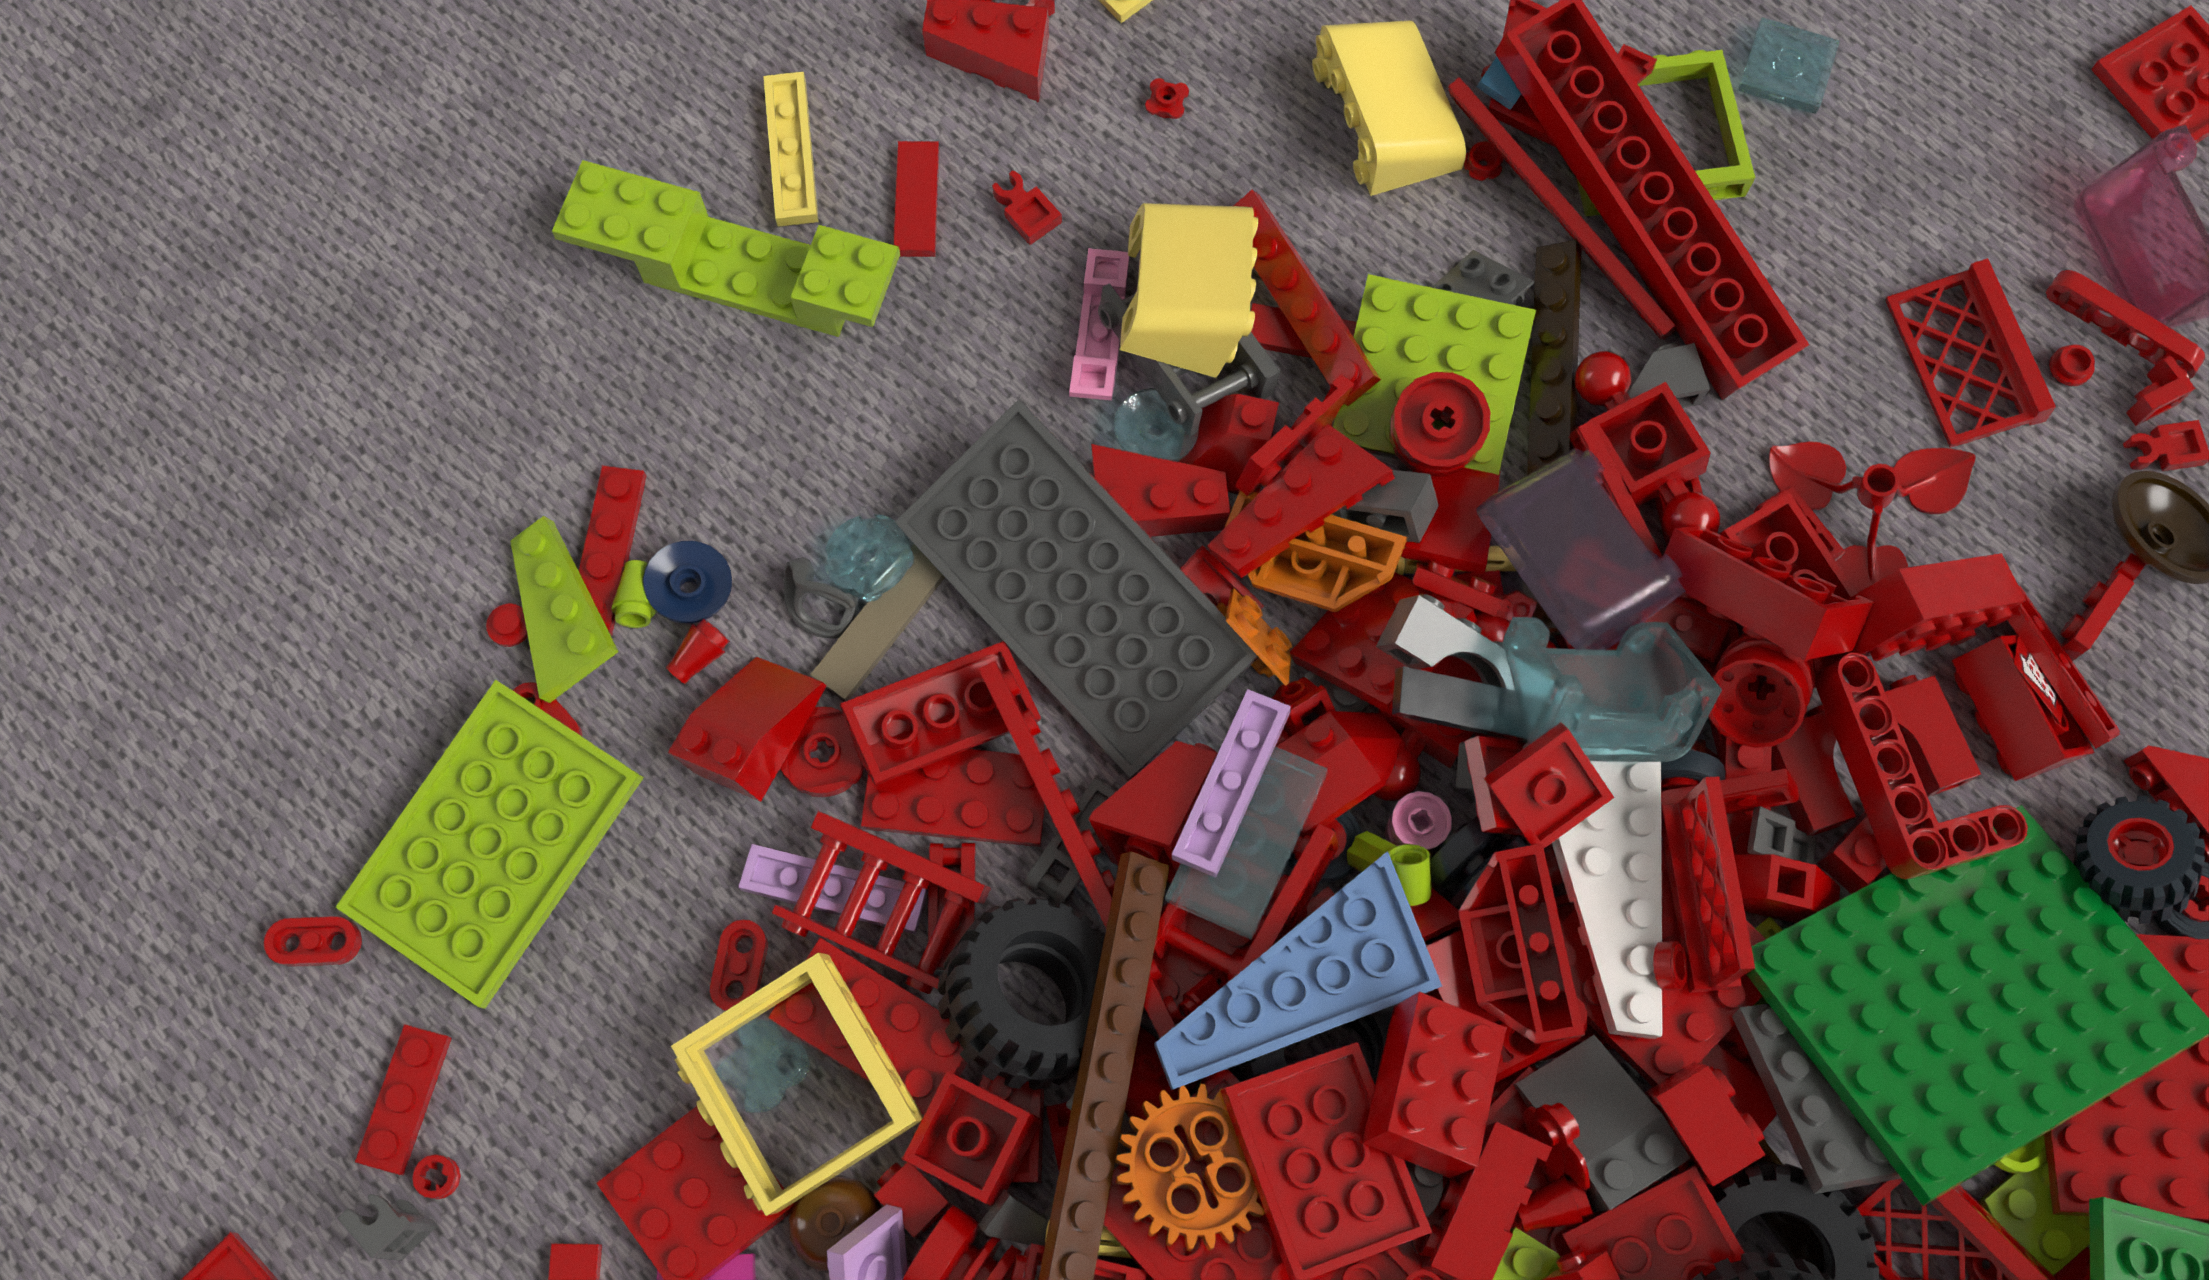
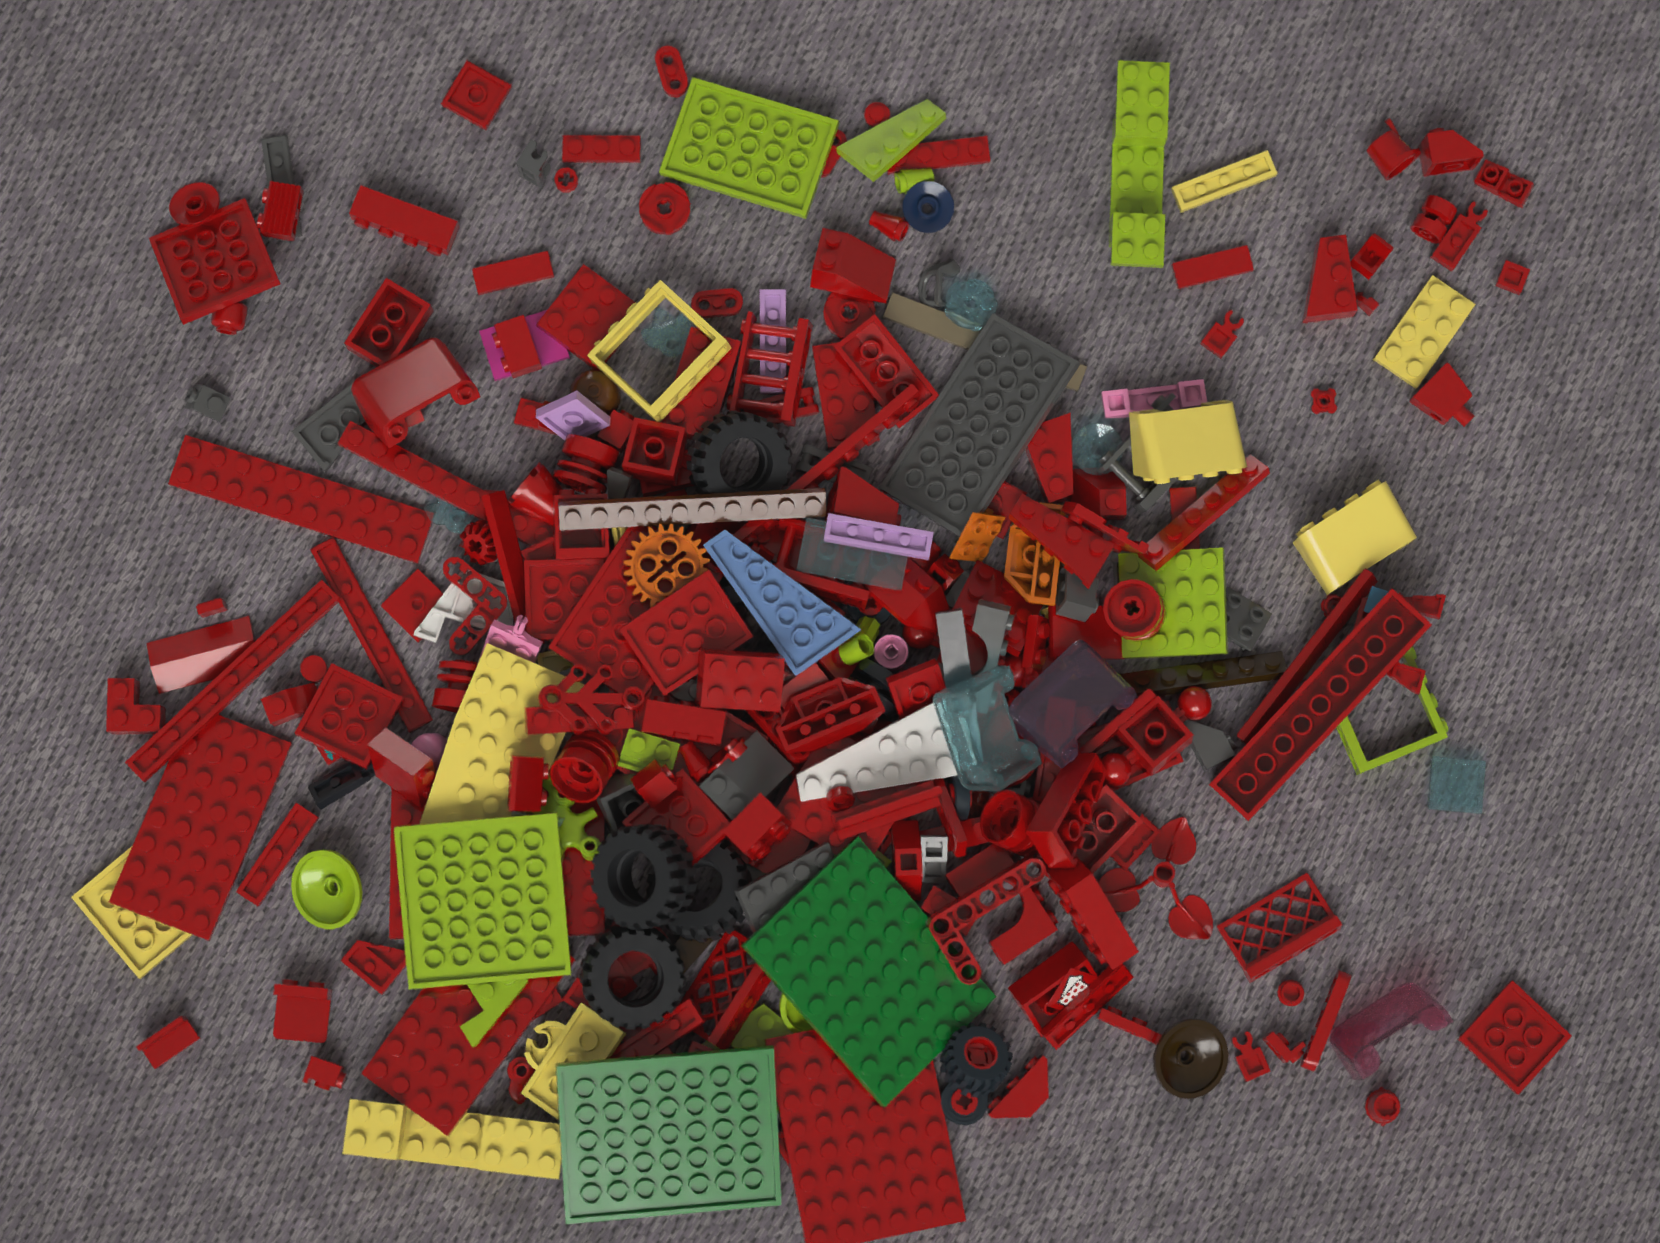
camera: 70 degrees right, 10 degrees up
red plate [1483,722,1615,848] -> none
none -> red plate [639,182,691,235]

